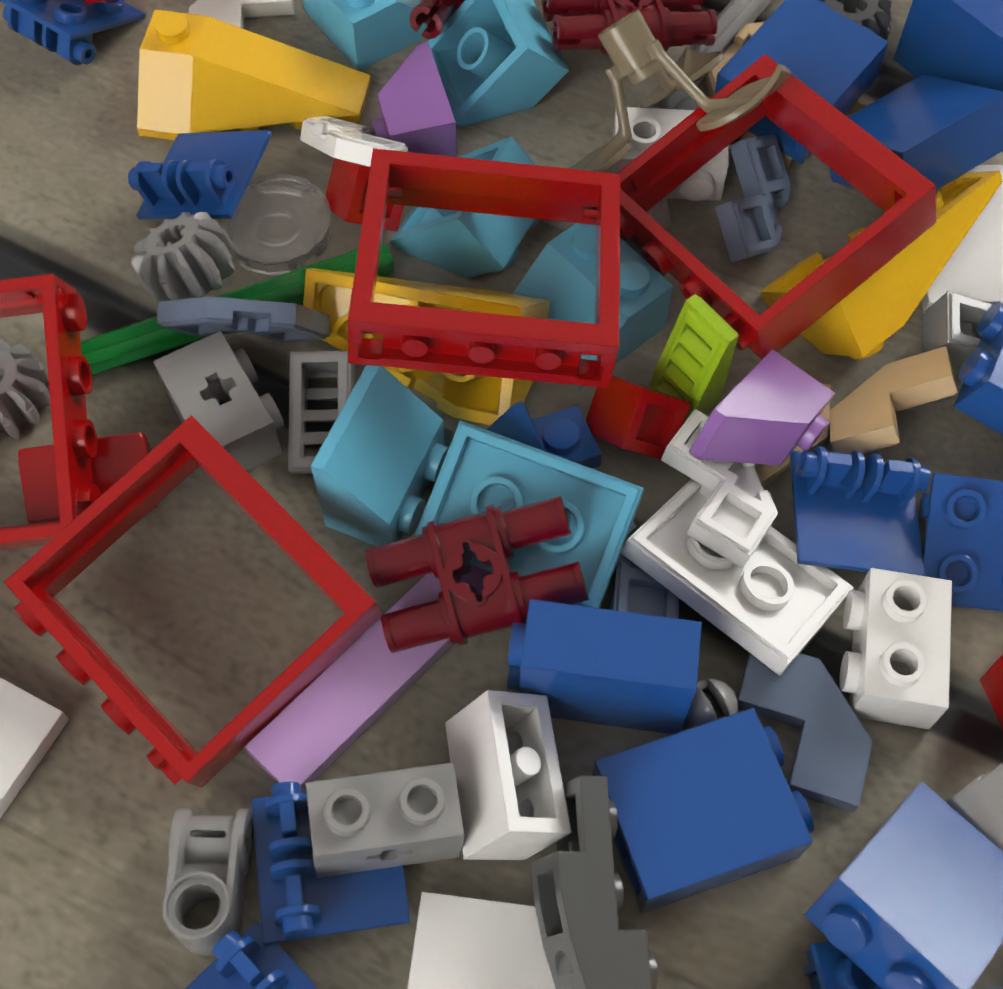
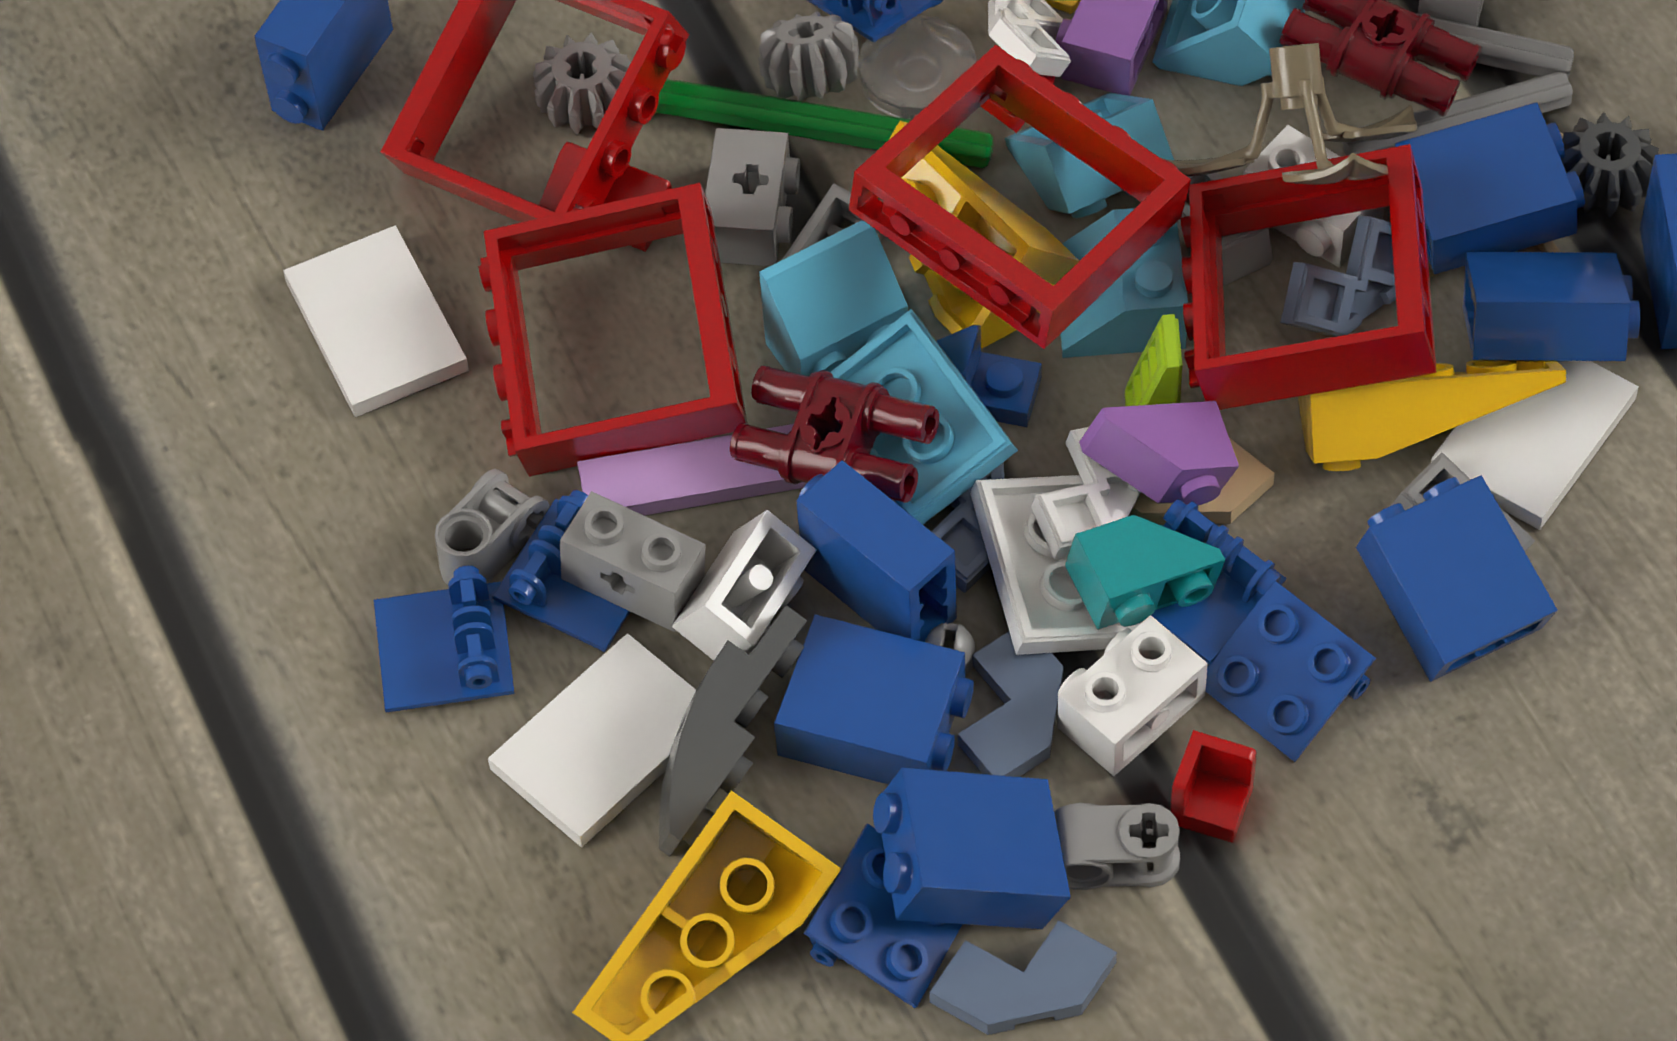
camera: 40 degrees right, 5 degrees down
sand blue tile [157,296,330,343] -> none
red panel [585,375,691,459] -> none
tan tile [829,346,958,454] -> none
none -> teal slope [1065,515,1225,630]

